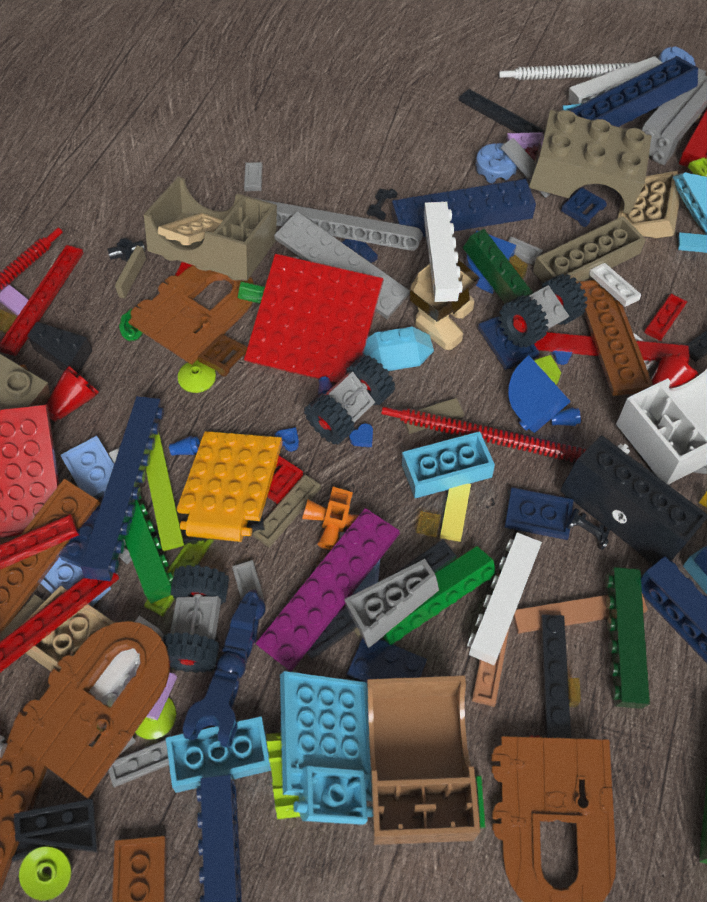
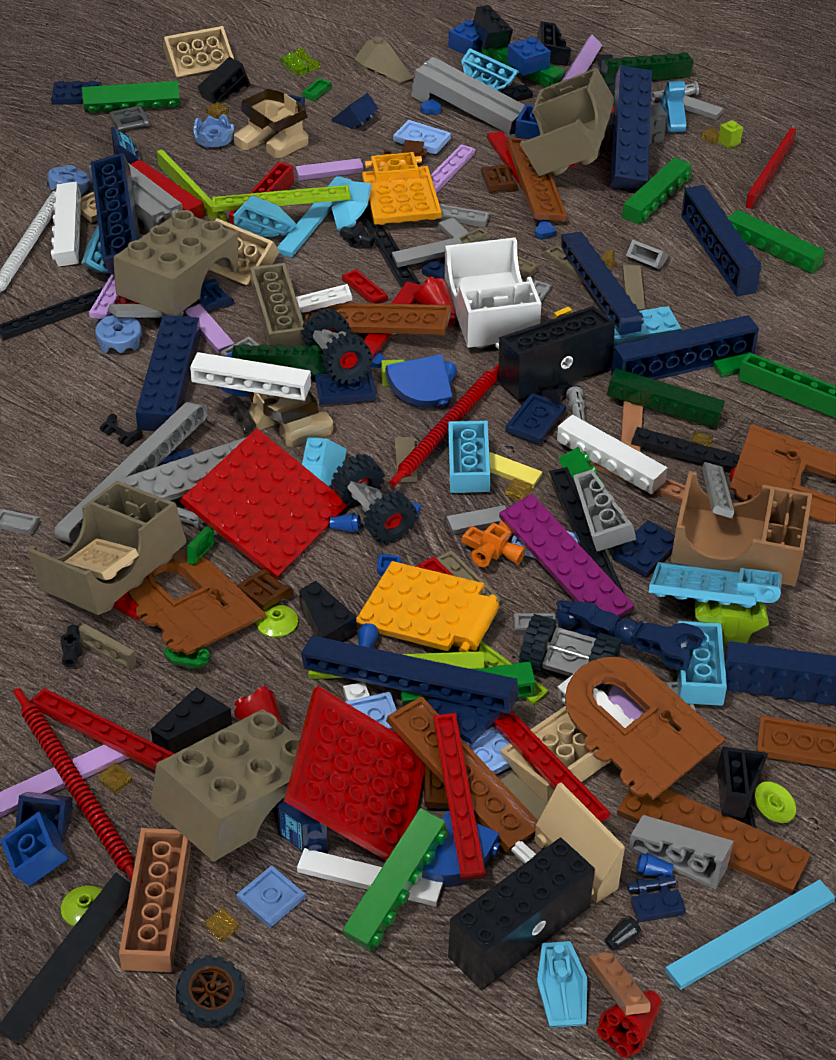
camera: 75 degrees left, 15 degrees down
none -> lavender tile [184,304,235,354]
none -> black wedge [299,580,357,642]
none -> light grey tile [447,505,506,535]
none -> light grey pin [566,387,586,422]
none -> light grey tile [702,462,734,518]

